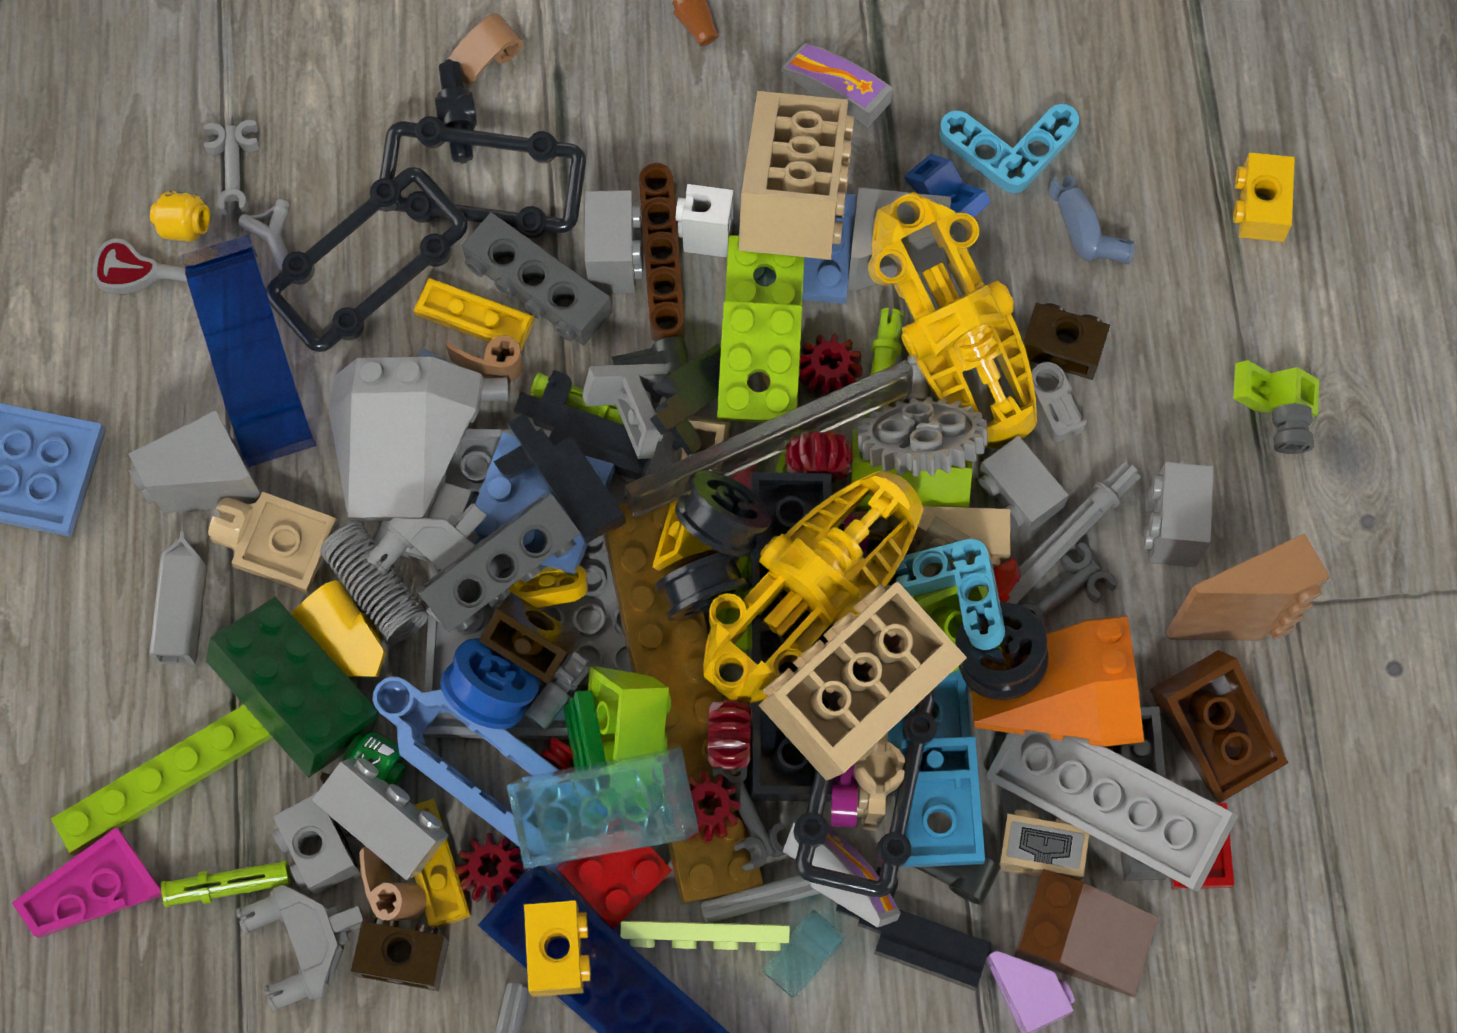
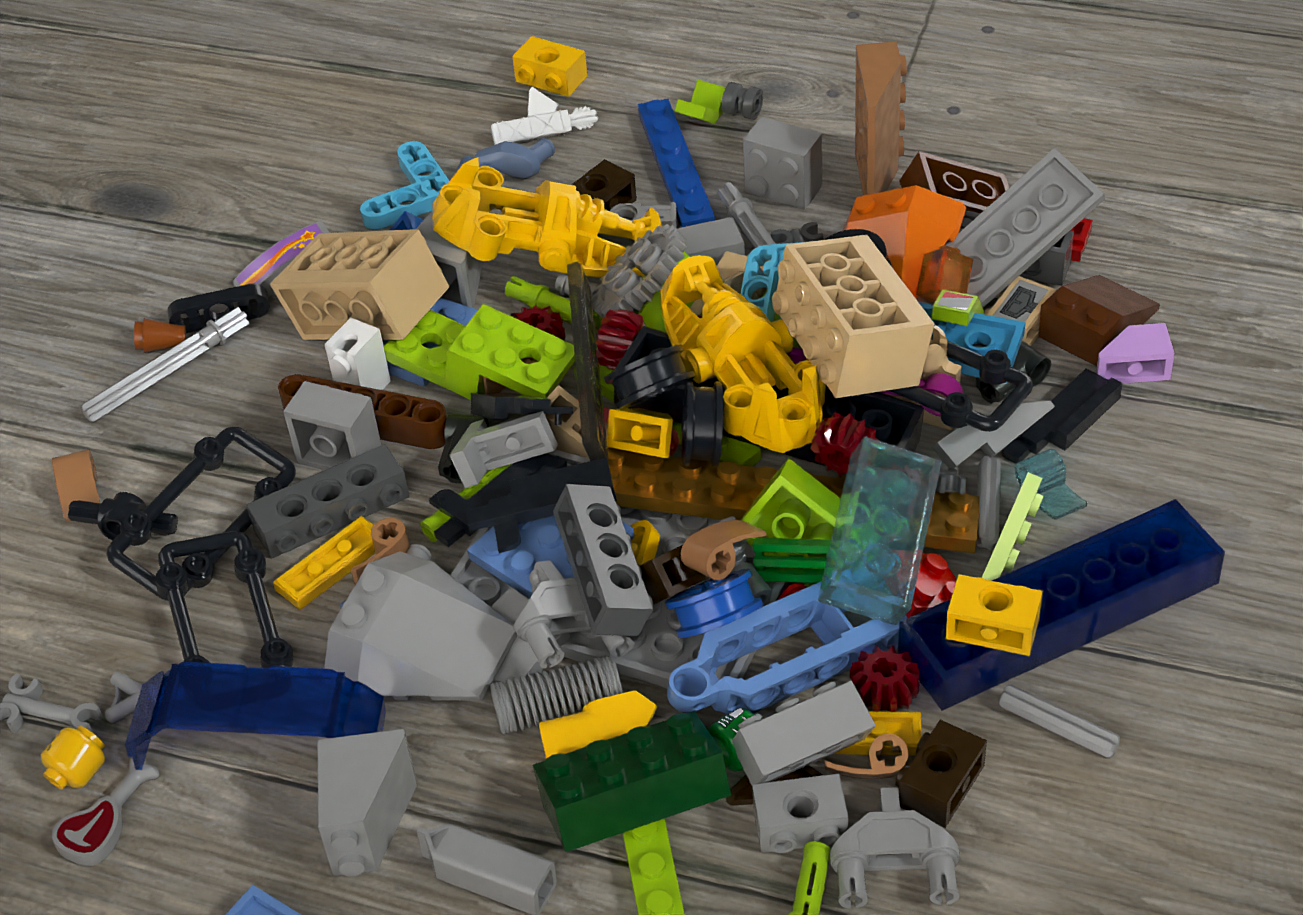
camera: 65 degrees left, 25 degrees down
tan plate [208,492,337,594] -> none
none -> light grey axle [81,307,249,422]
none -> black beam [167,284,270,333]
none -> white piece [491,87,598,145]
none -> blue plate [638,99,715,228]
none -> medium nougat panel [681,520,767,580]
none -> clear orange brick [916,246,973,302]
none -> lime slope [931,289,984,326]

